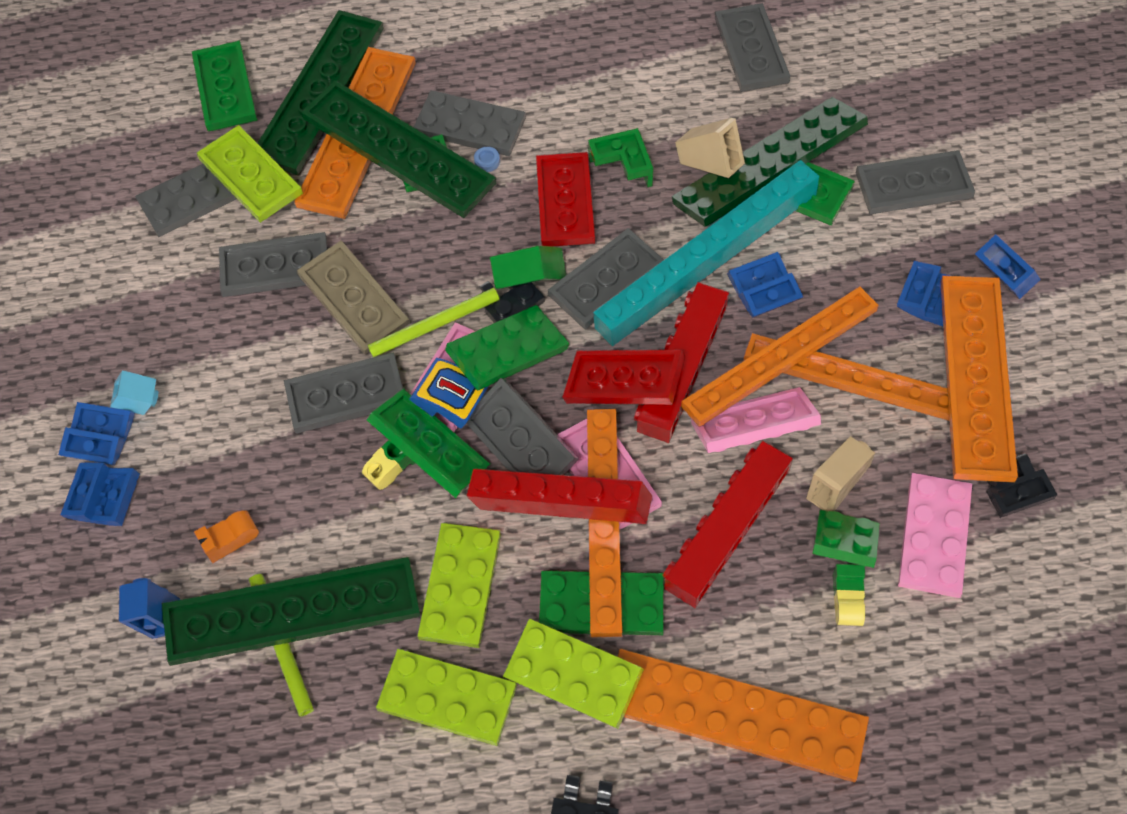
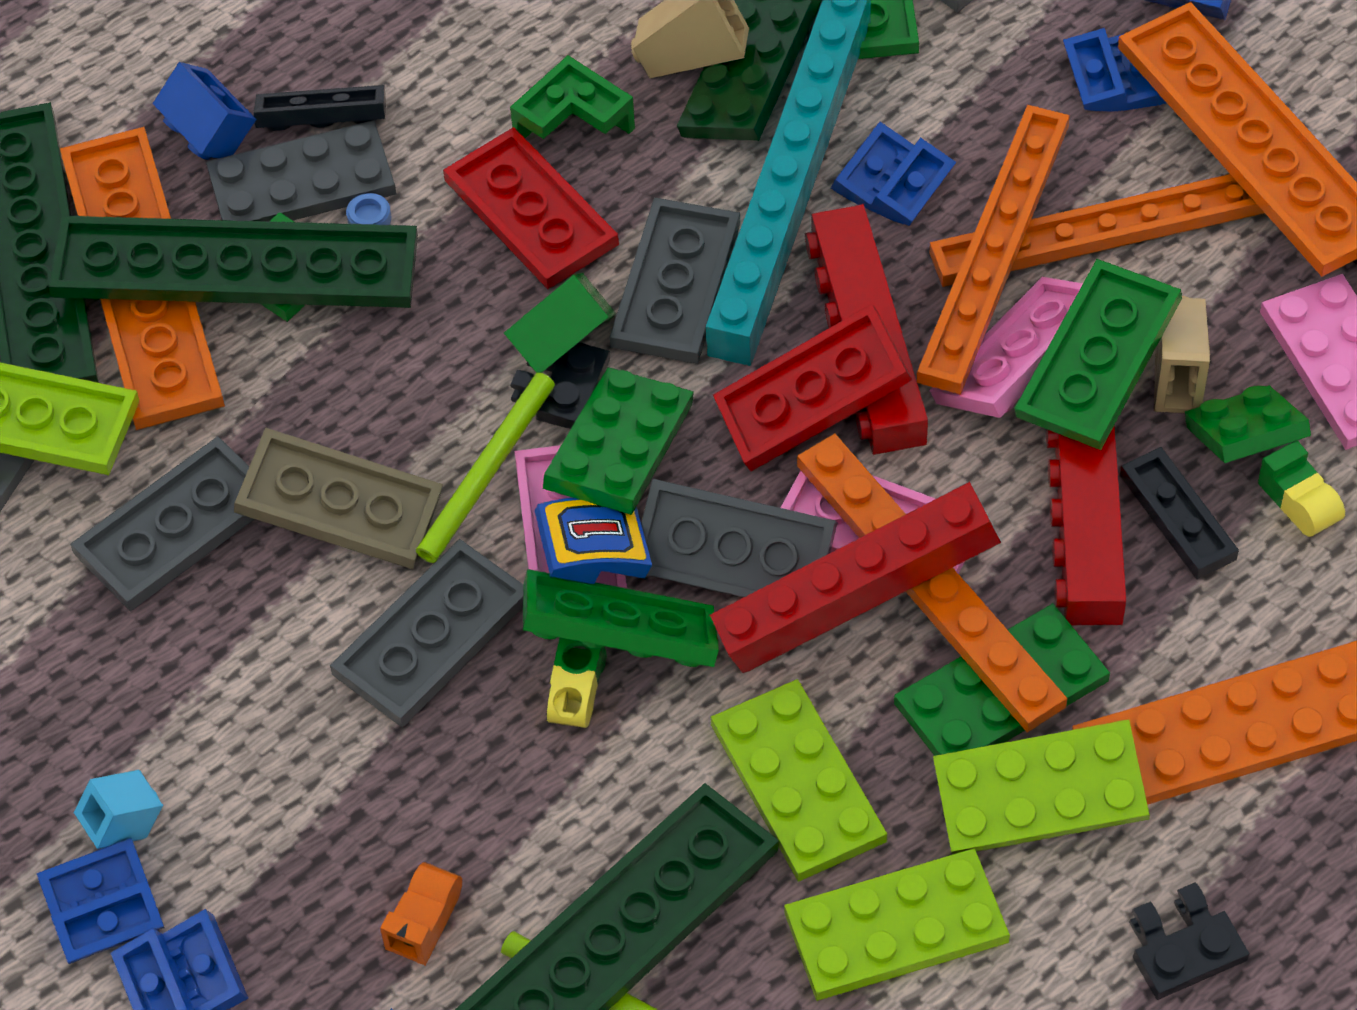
camera: 35 degrees left, 5 degrees down
none -> blue brick [152,62,257,160]
none -> black plate [254,85,386,131]
none -> green plate [1014,259,1182,450]
none -> black plate [1120,447,1239,580]

